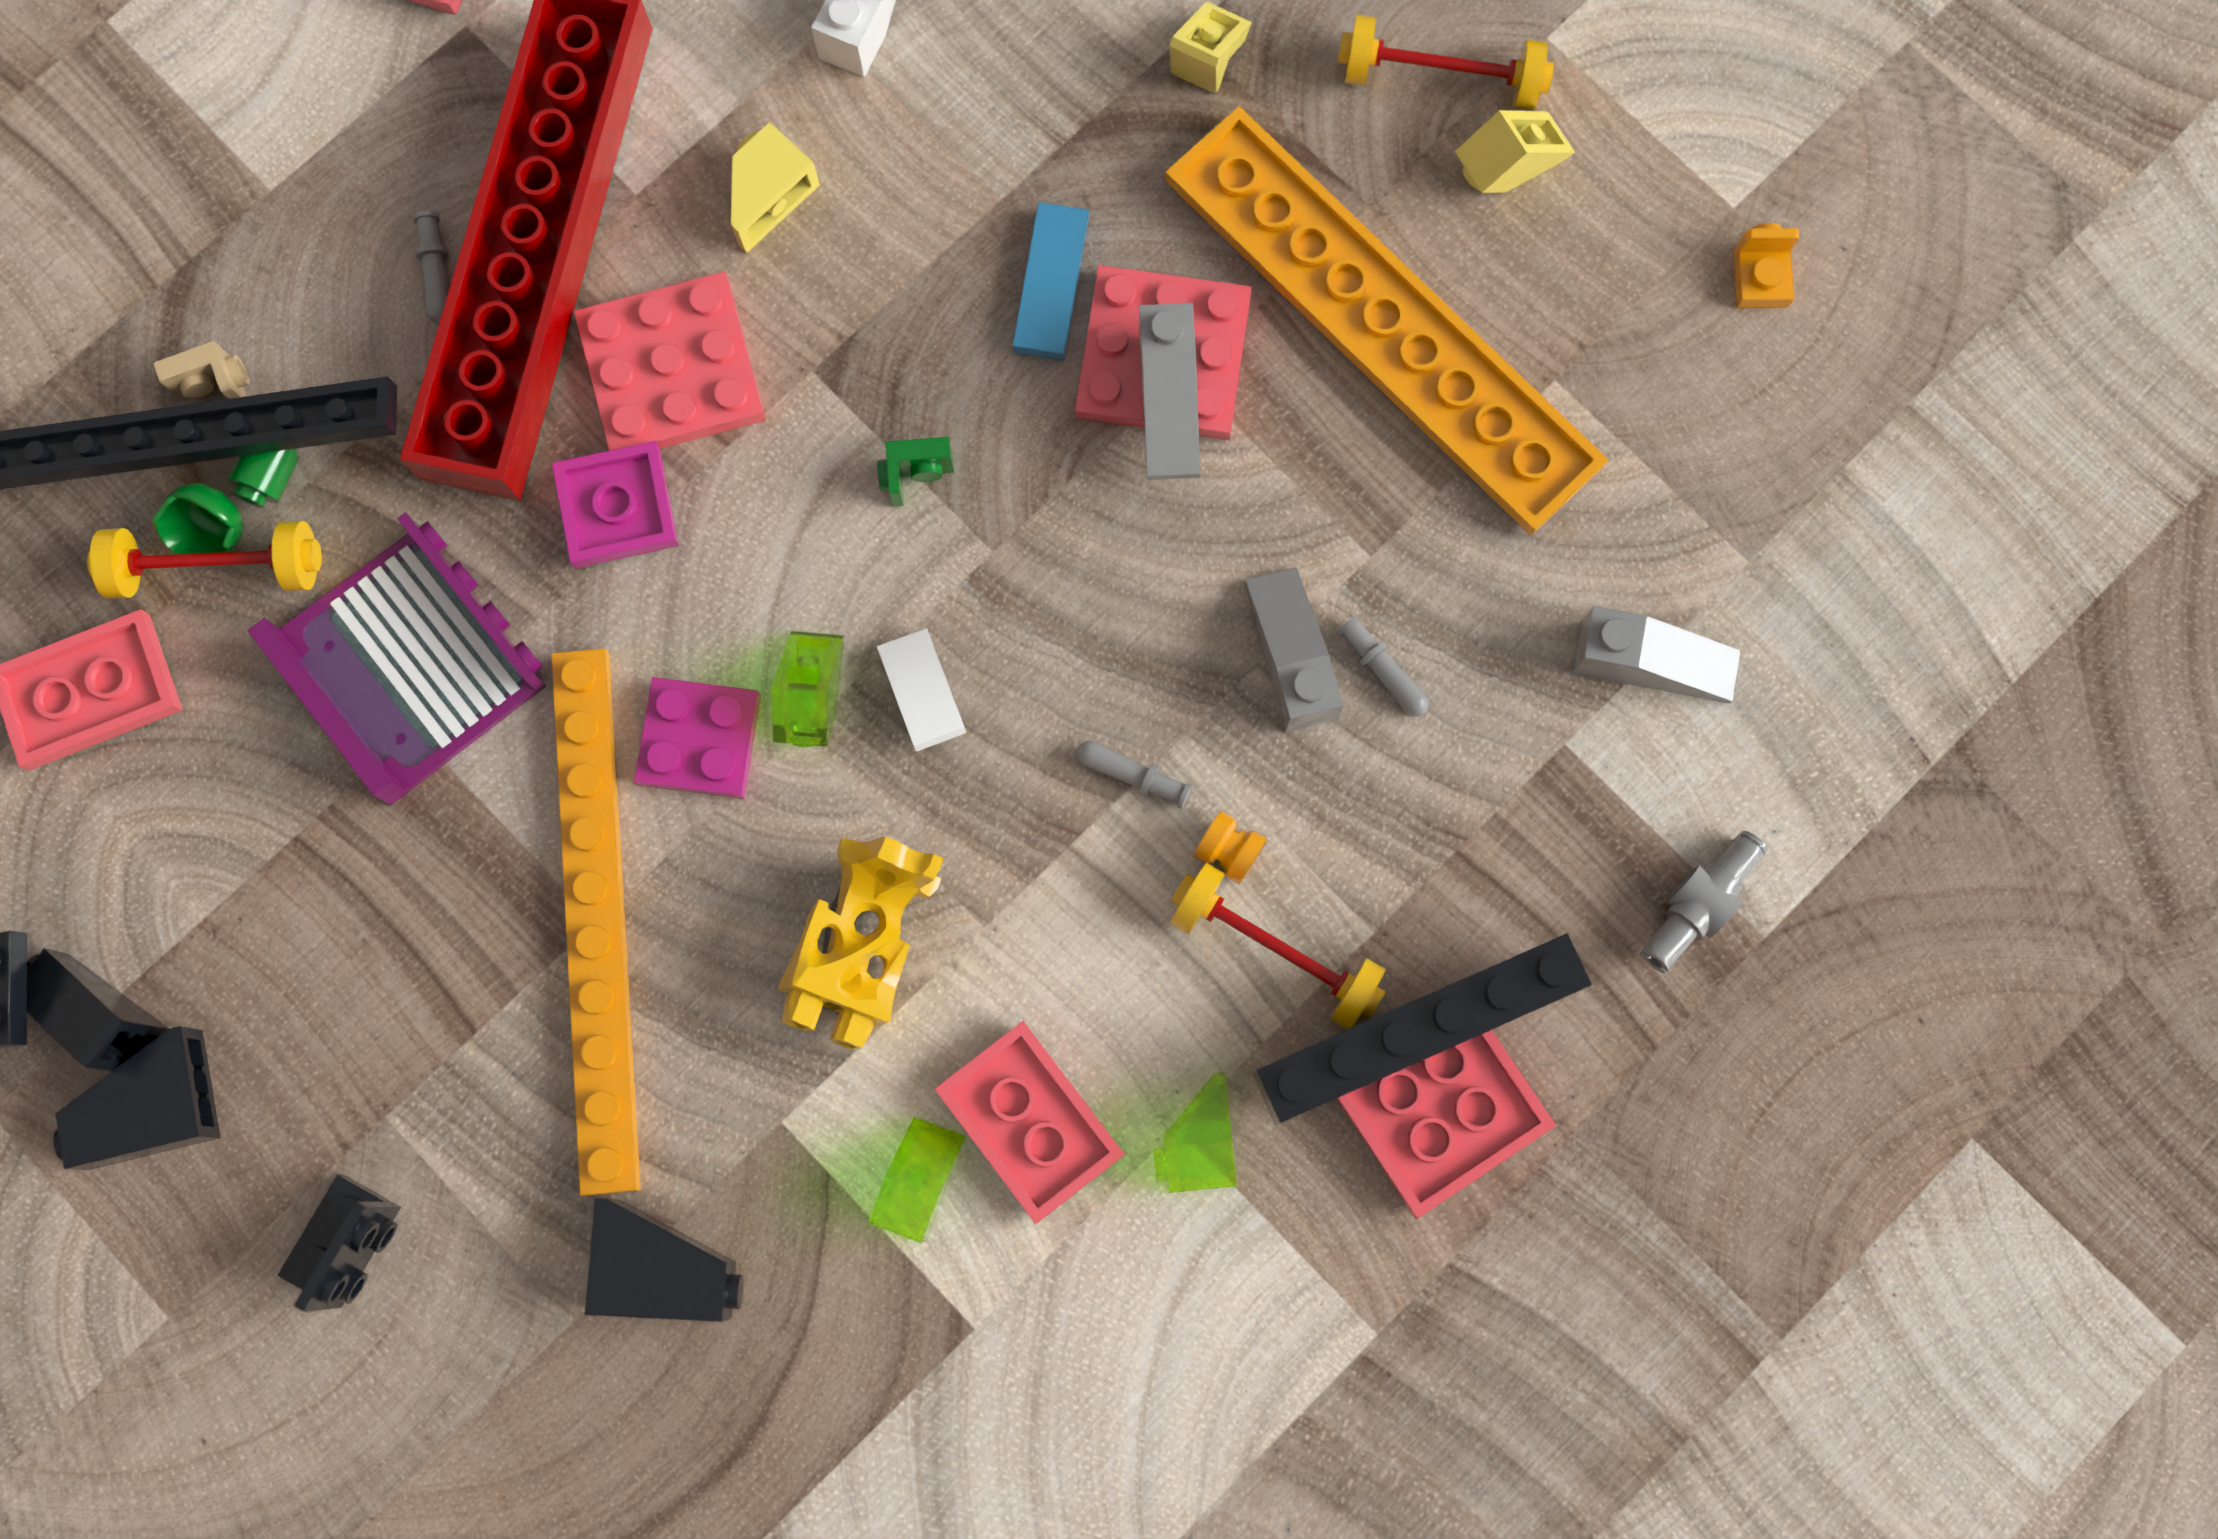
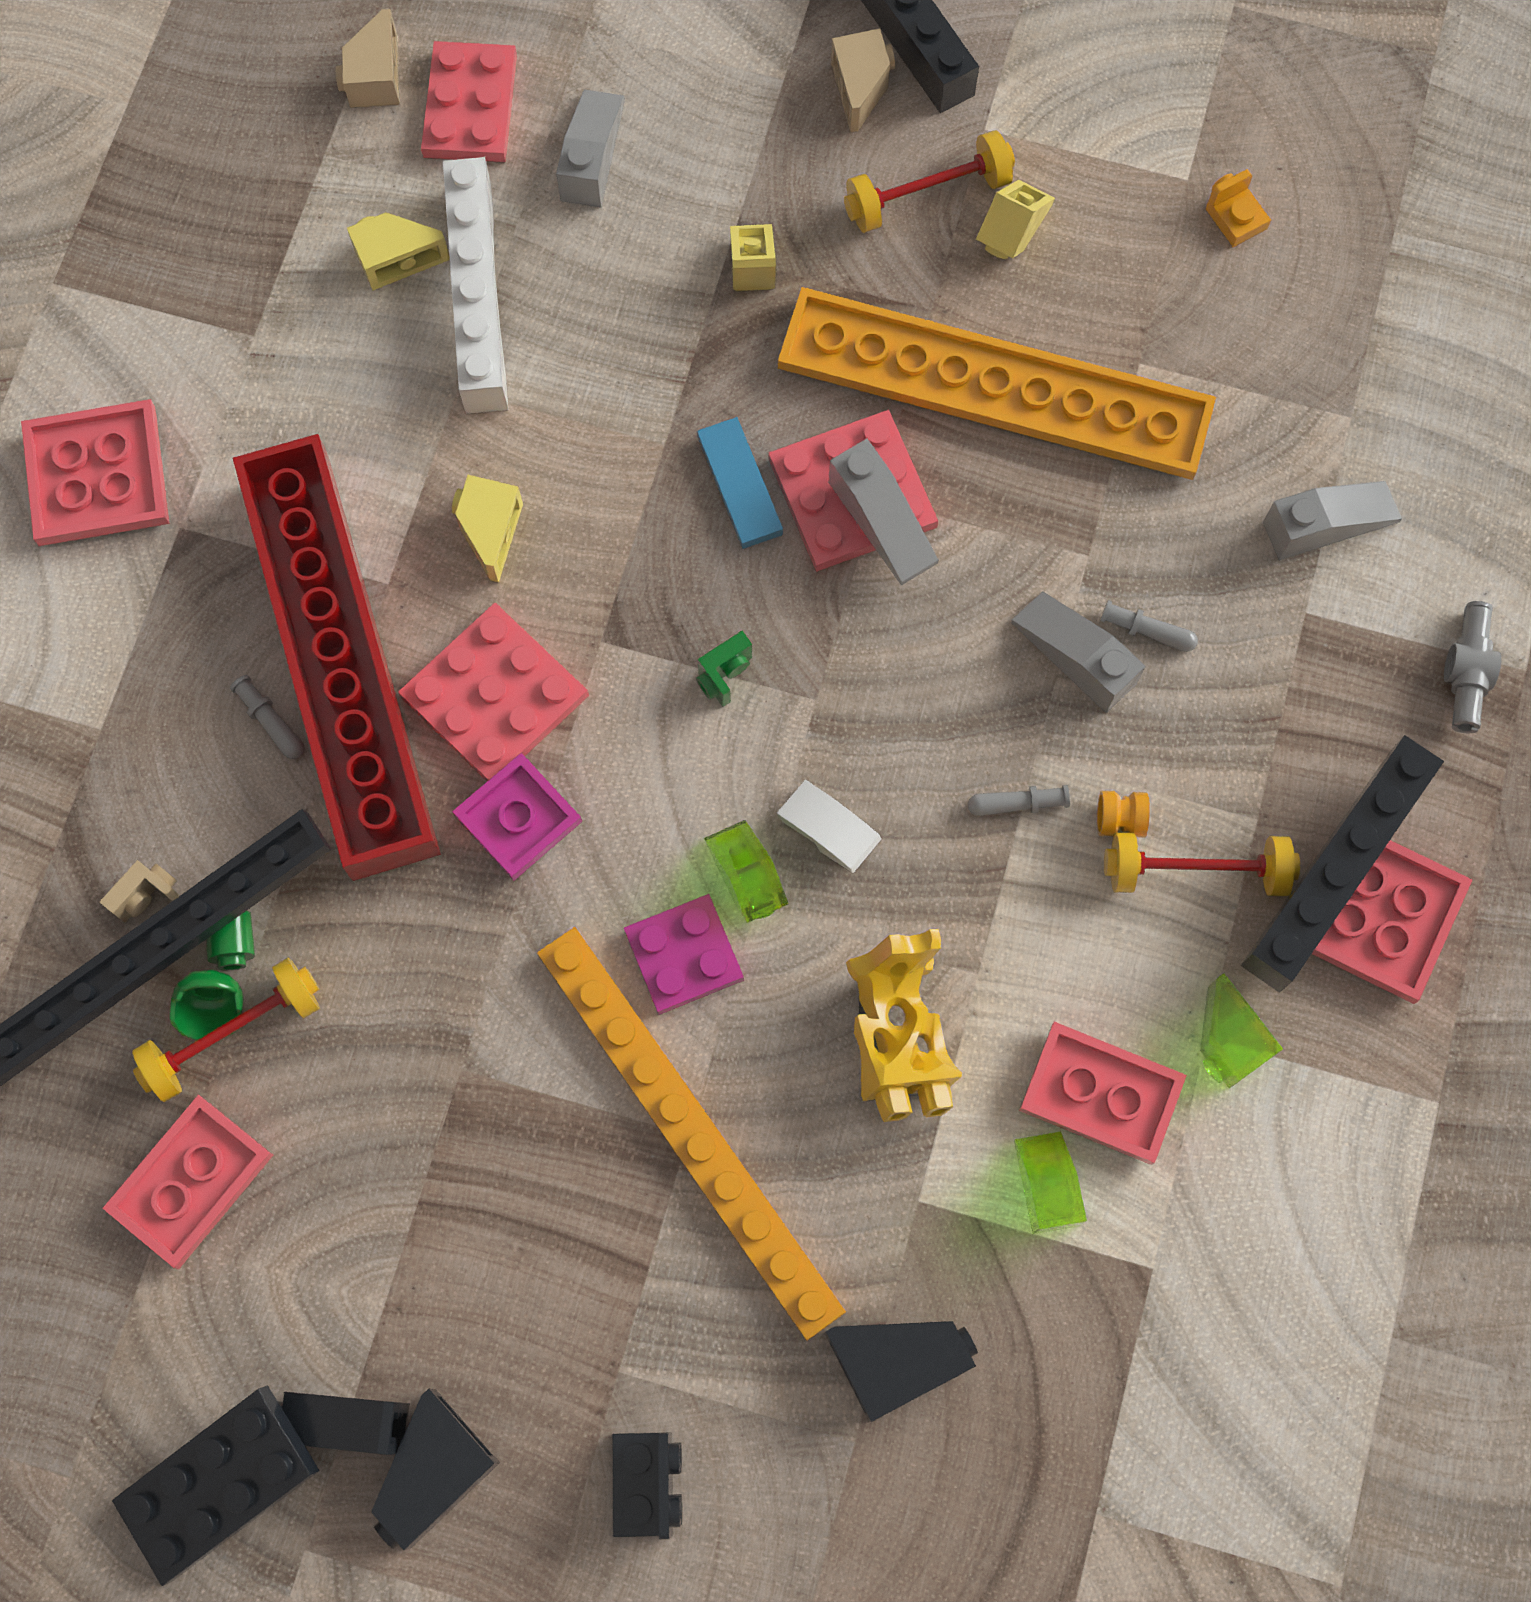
camera: 30 degrees left, 5 degrees down
panel [247,512,546,805] -> none

